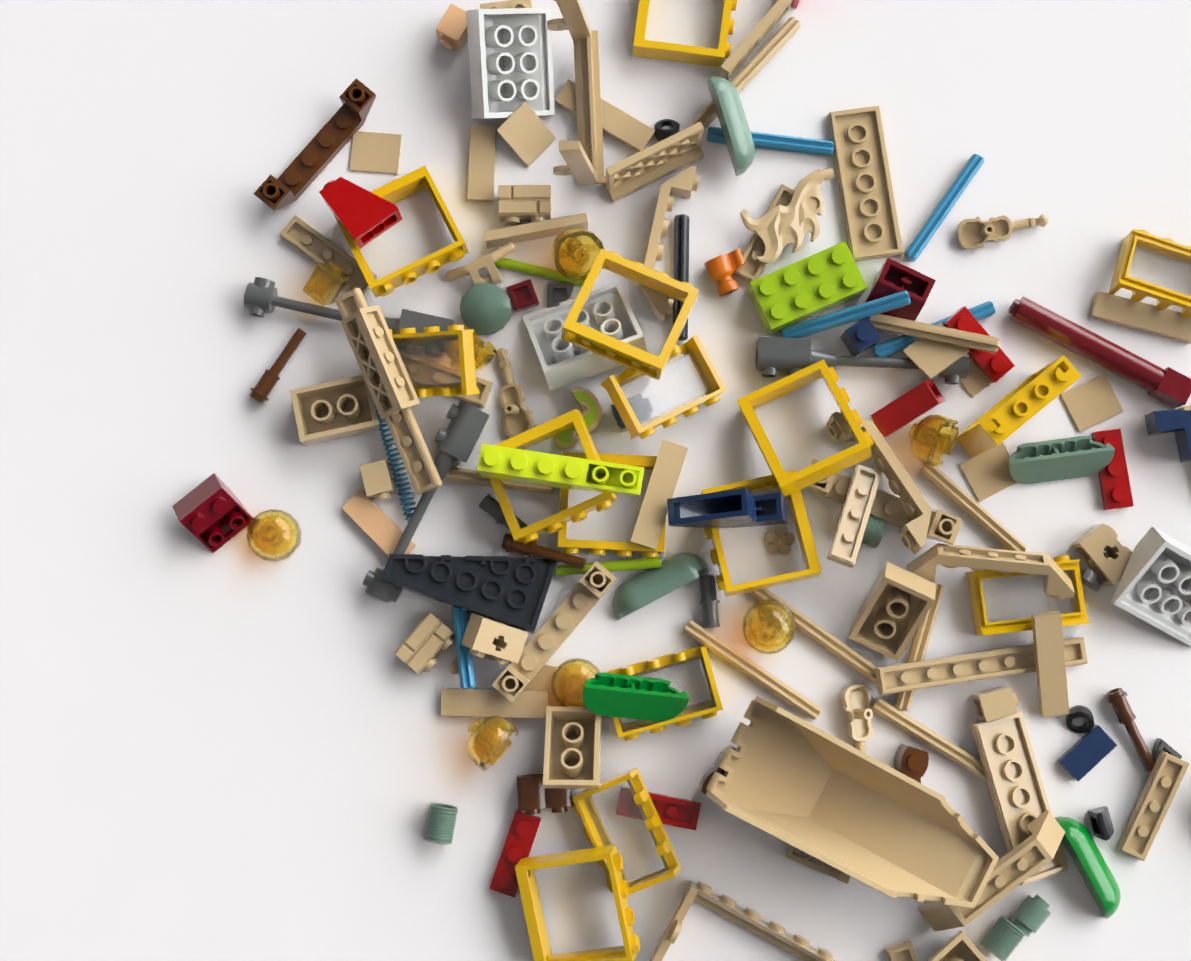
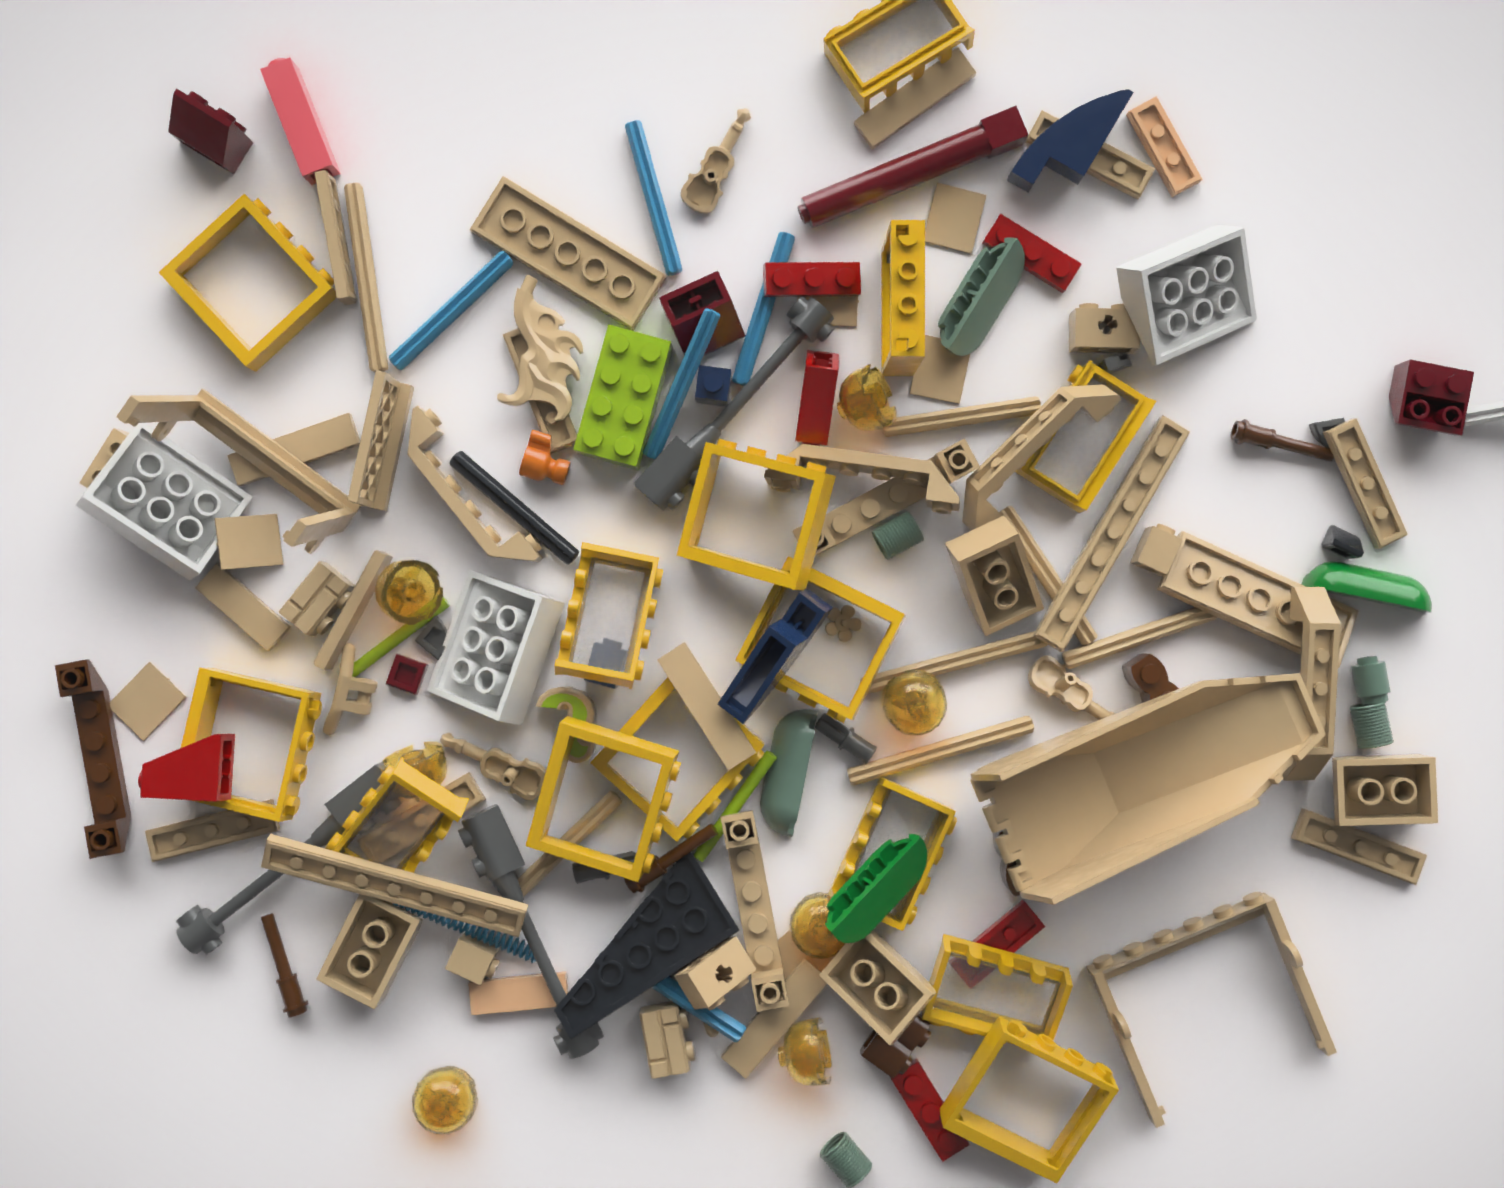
camera: 45 degrees left, 5 degrees up
dark red slope [172,473,254,553] -> none
clear yellow brick [302,263,349,306] -> none
tan fence [340,305,420,420] -> none
light nougat brick [436,3,468,51] -> none
sand green dish [460,283,512,335] -> none
neon yellow slope [477,444,645,496] -> none
yellow window [561,249,699,380] -> none
black piece [654,119,680,142] -> none
brick [707,76,755,176] -> none
tan tile [826,463,882,568] -> none
tan axle [869,314,1000,353] -> none
tan window [902,323,970,379] -> none
tan tile [1031,610,1070,718] -> none
dark blue tile [1057,724,1117,782] -> none
black piece [1066,705,1094,733] -> none

